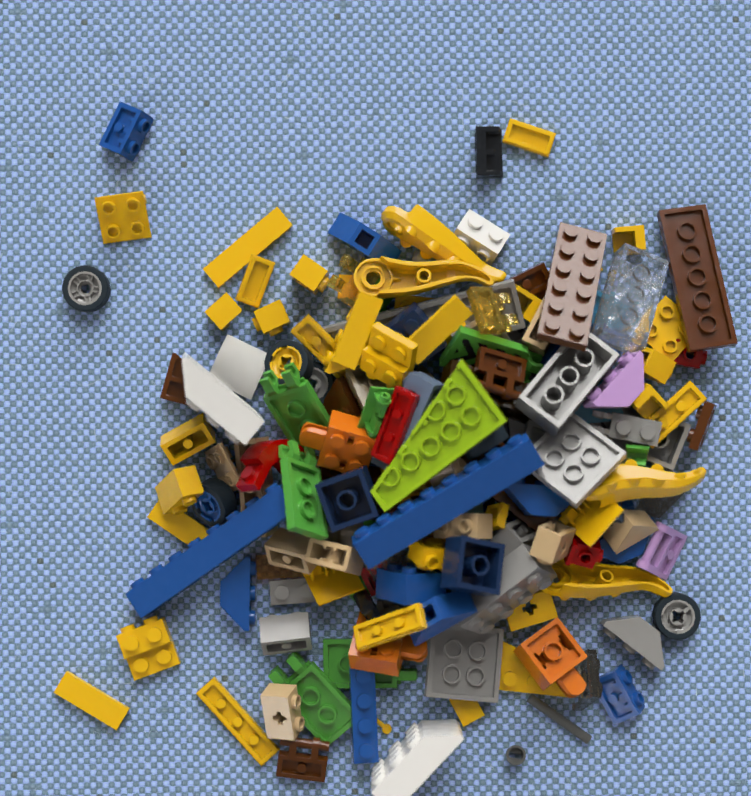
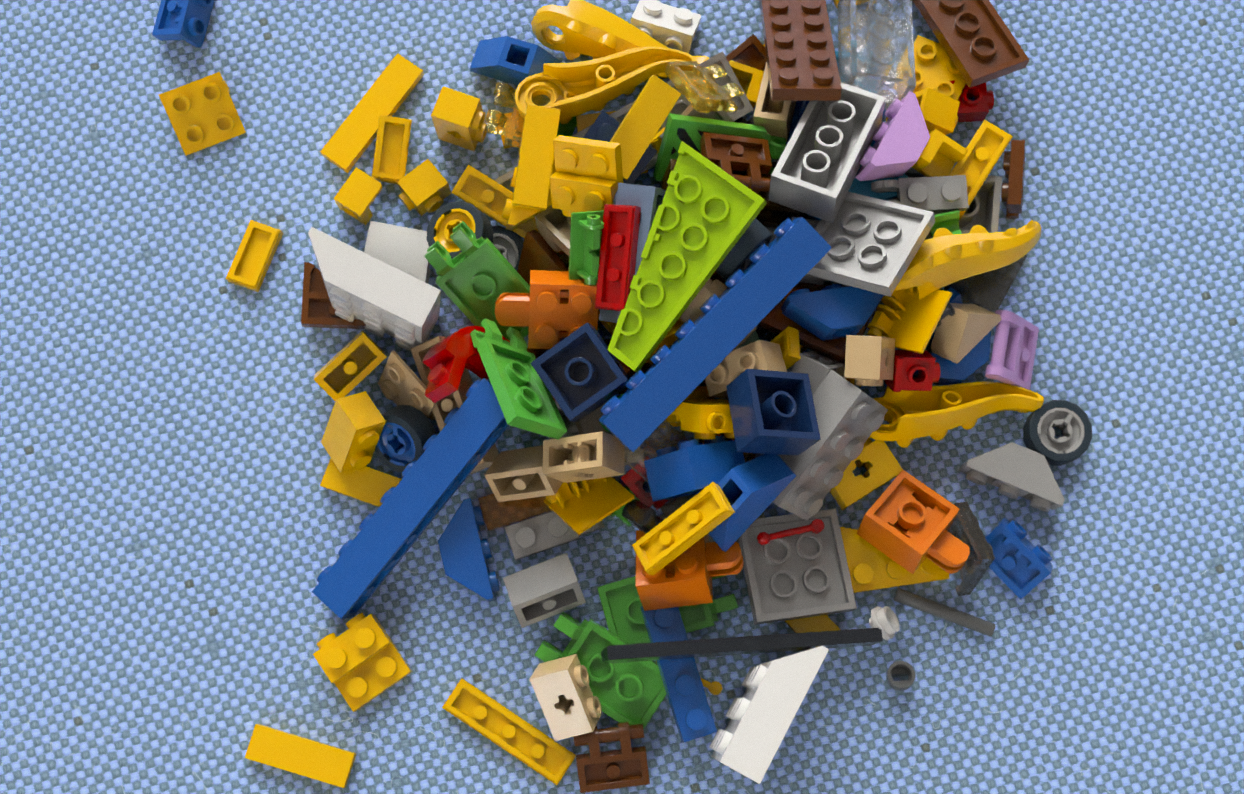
camera: 15 degrees left, 10 degrees down
wheel [62,265,111,313] -> none
none -> yellow tile [226,220,283,292]
none -> black tile [601,628,883,664]
none -> red hinge [757,519,825,545]
none -> white plate [869,606,900,640]

